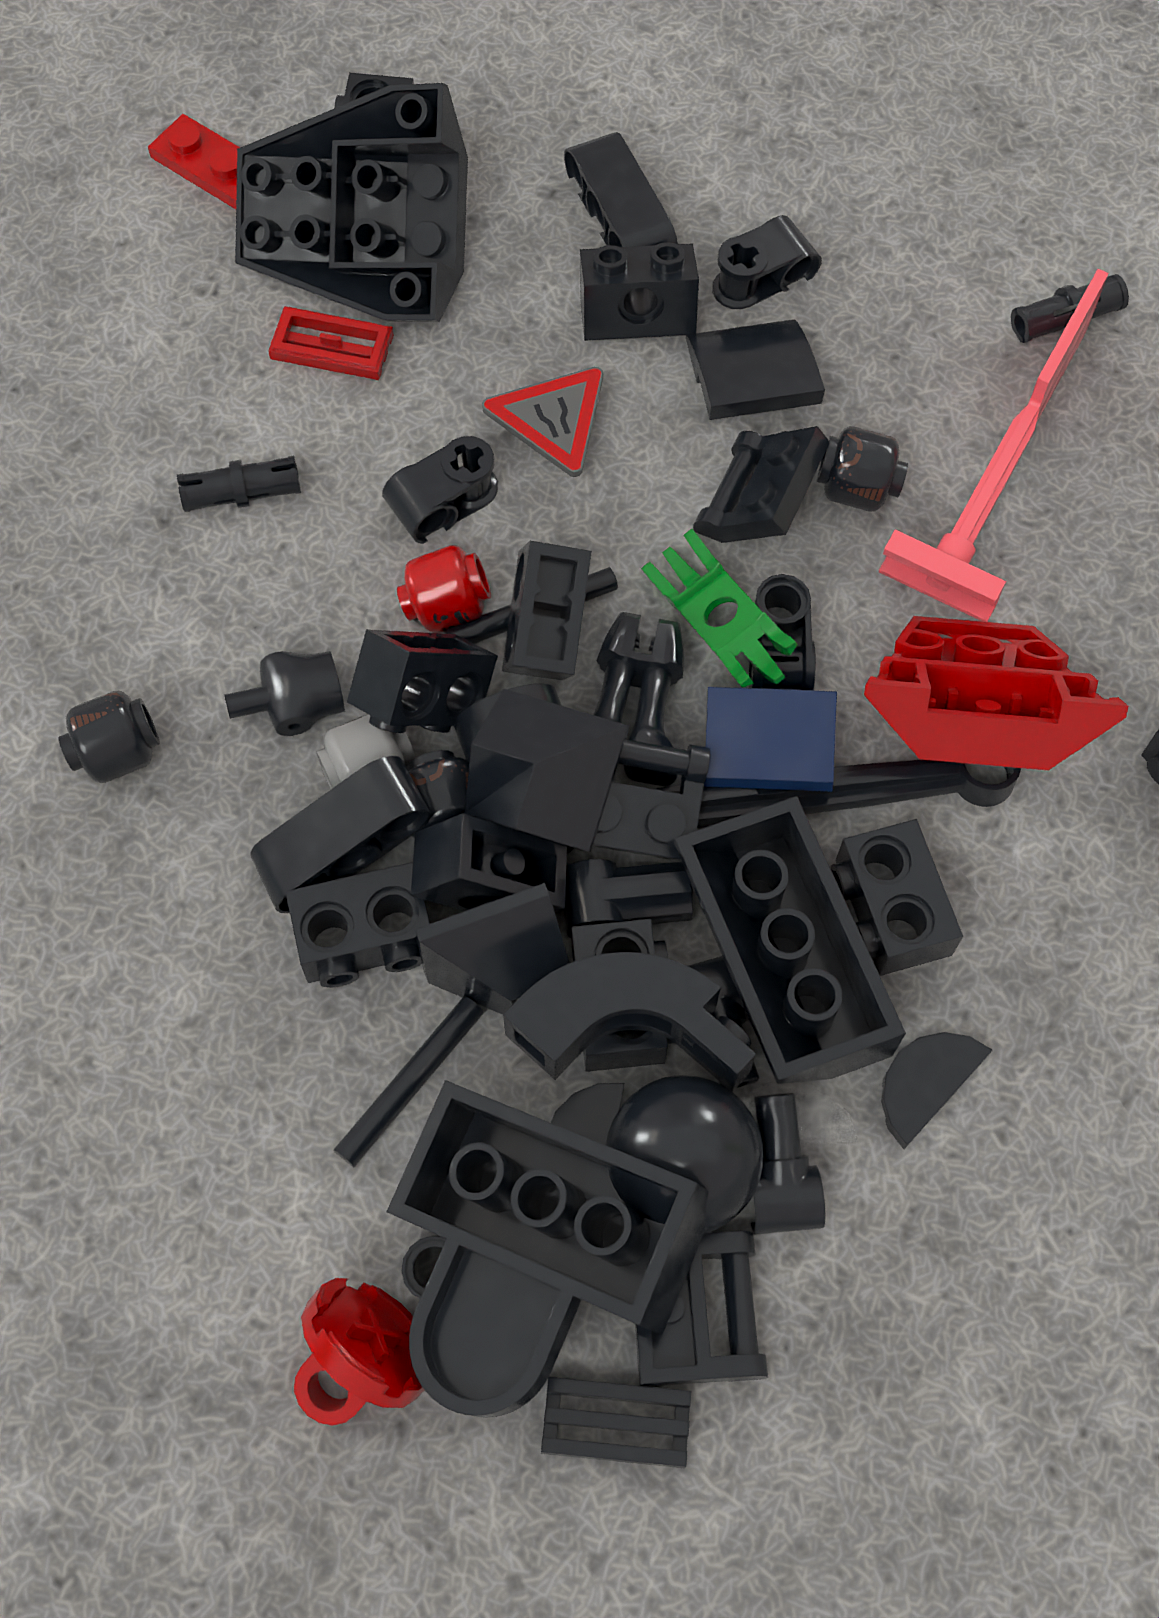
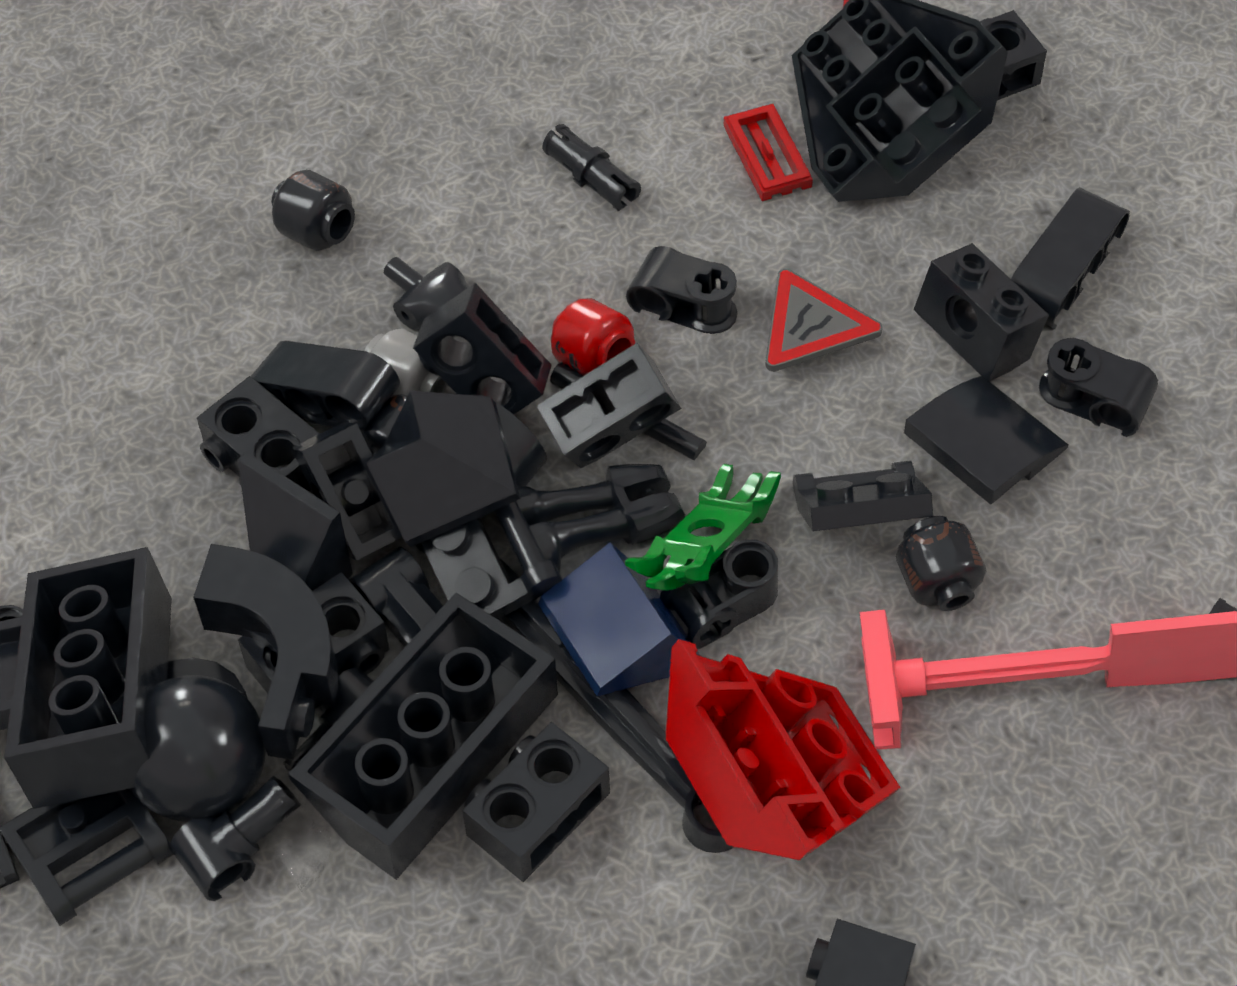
camera: 60 degrees right, 10 degrees down
black bar [333,996,484,1168] -> none
black tile [881,1032,992,1149] -> none

